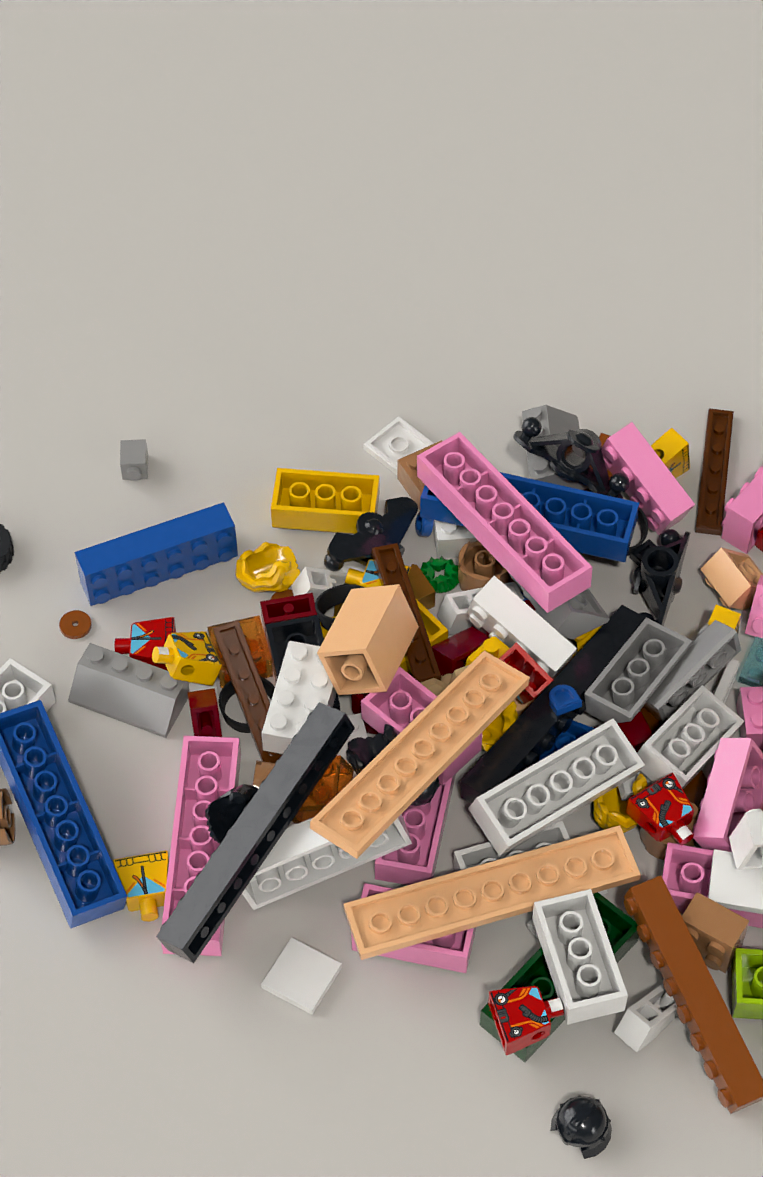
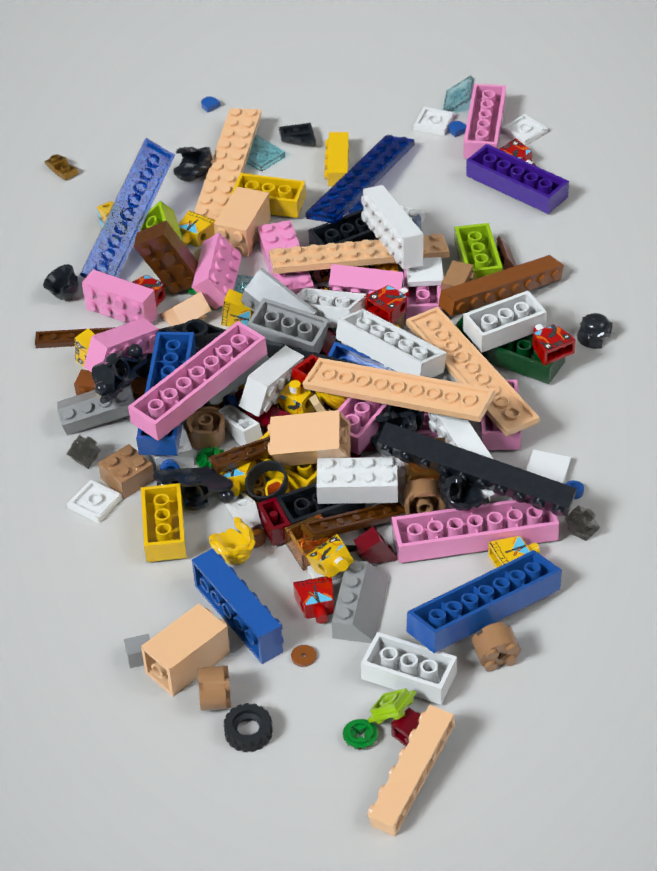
camera: 100 degrees left, 10 degrees down
blue tile [549,685,582,716] -> none
none -> clear smoke brick [66,435,101,469]
none -> light nougat brick [141,603,230,696]
none -> medium nougat brick [198,665,231,711]
none -> clear smoke brick [564,505,600,541]
none -> blue tile [566,480,584,500]

